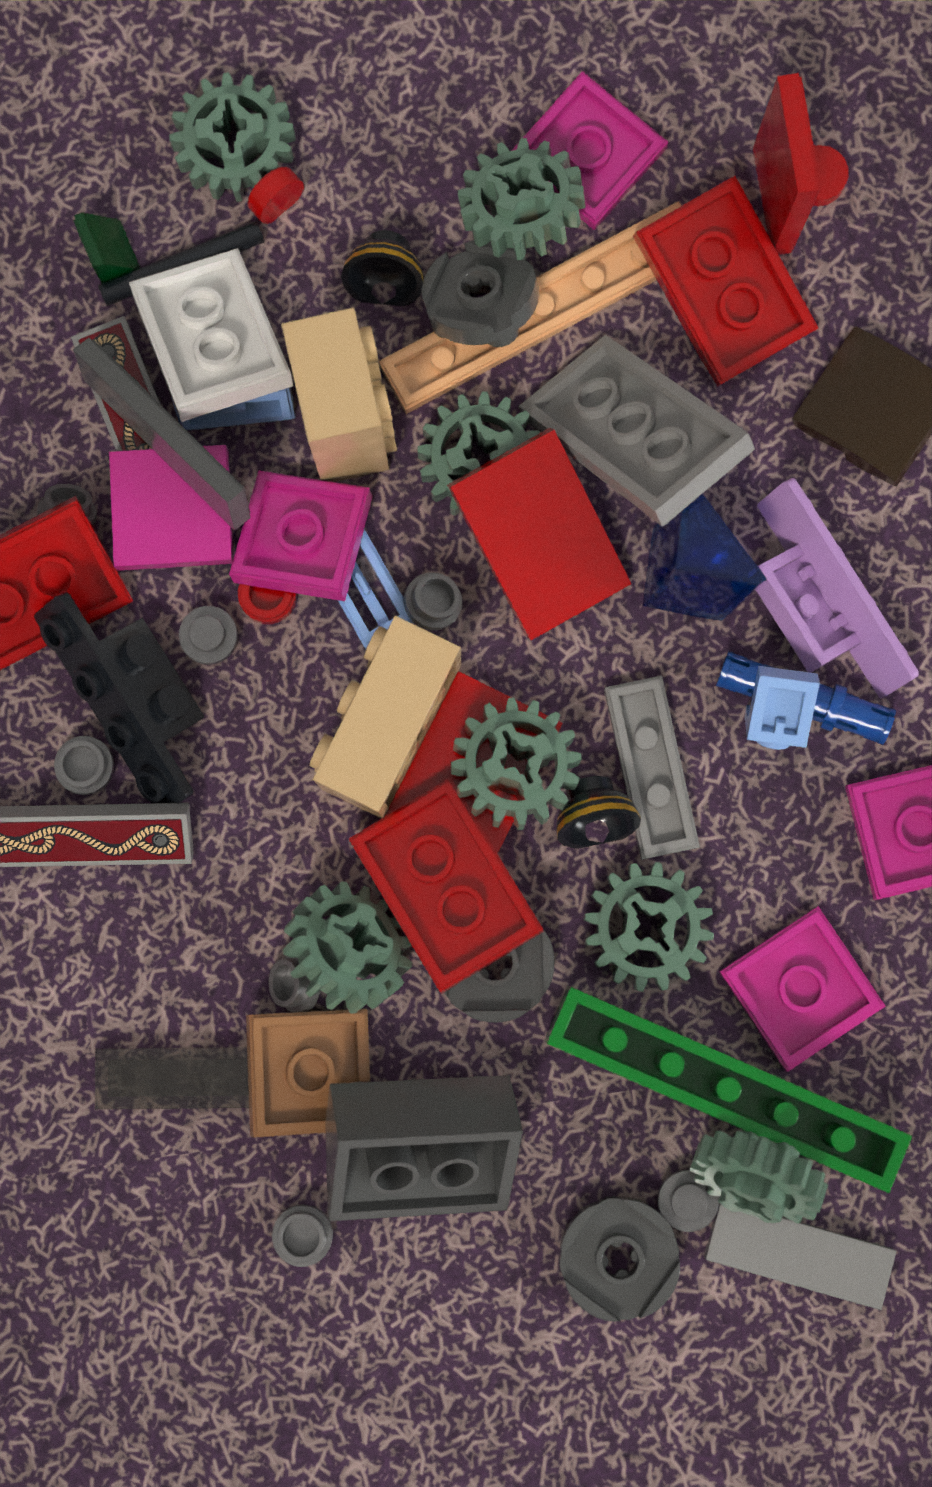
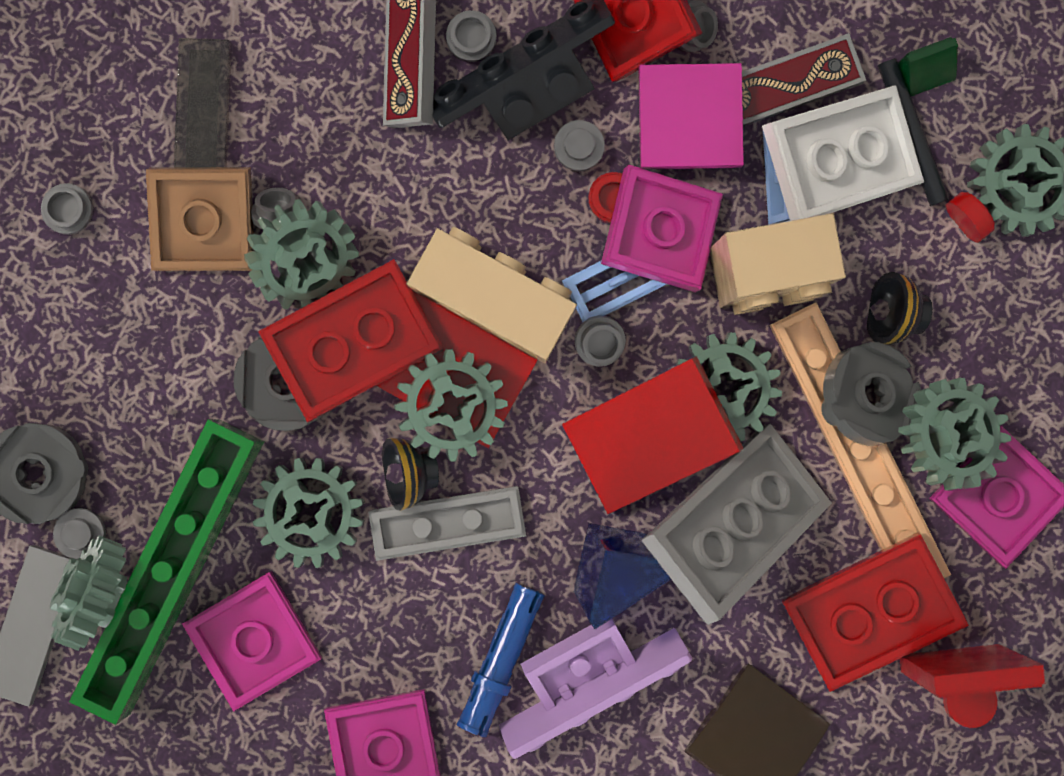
camera: 90 degrees right, 5 degrees up
dark grey tile [73,338,250,531] -> none
dark grey slope [325,1075,523,1221] -> none
light blue bracket [745,666,820,750] -> none

